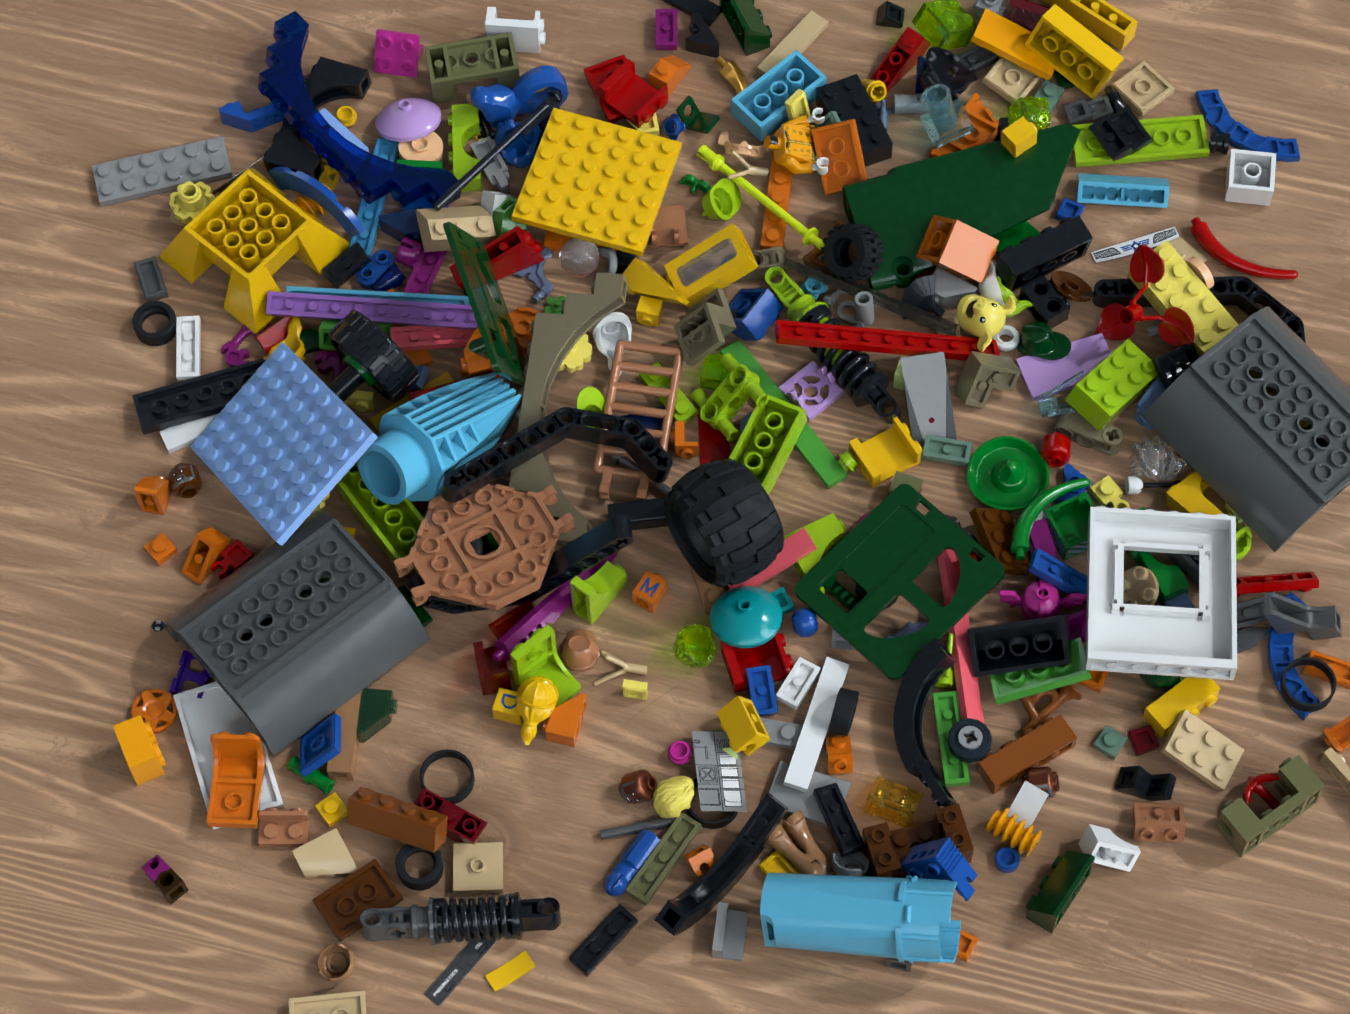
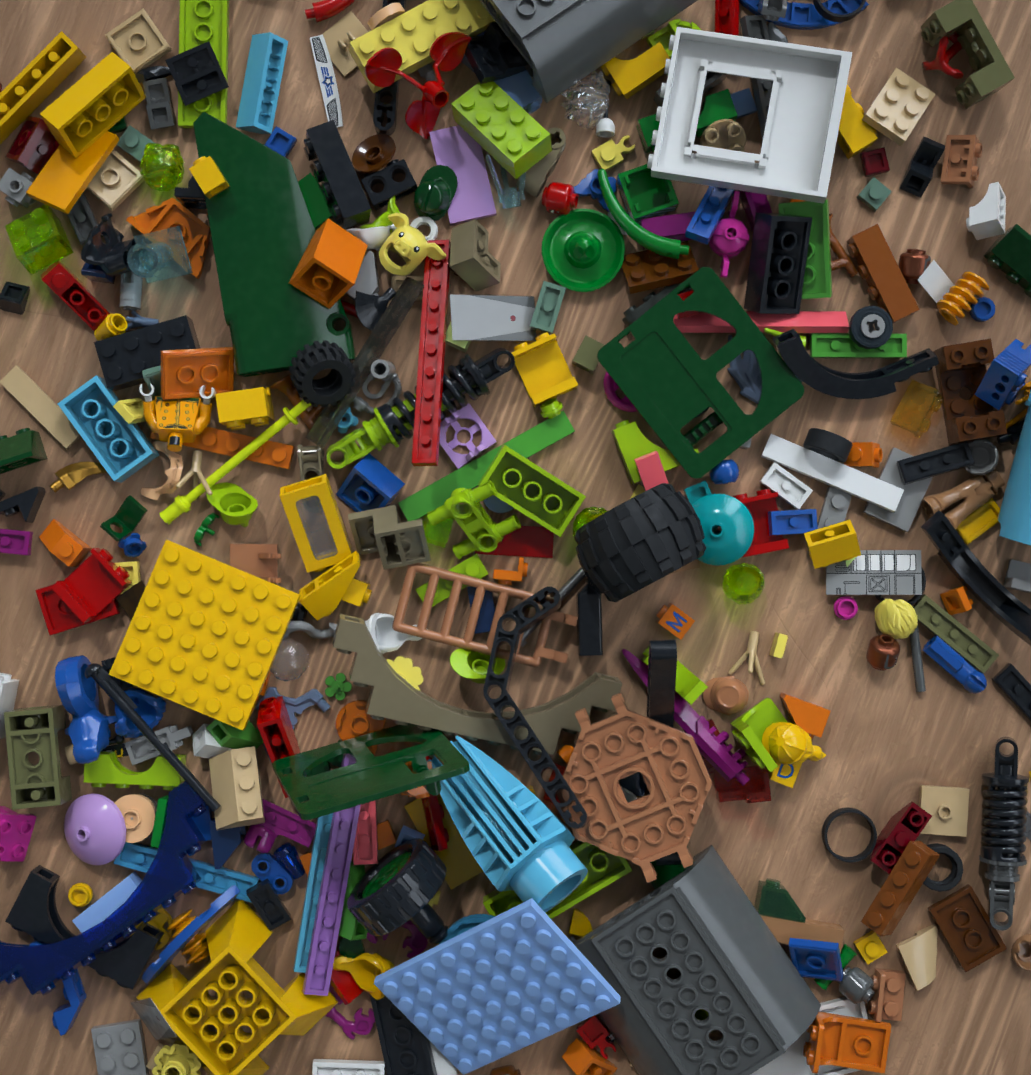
camera: 90 degrees left, 25 degrees up
none -> yellow brick [215,387,275,430]
none -> dark grey head [837,967,875,1004]

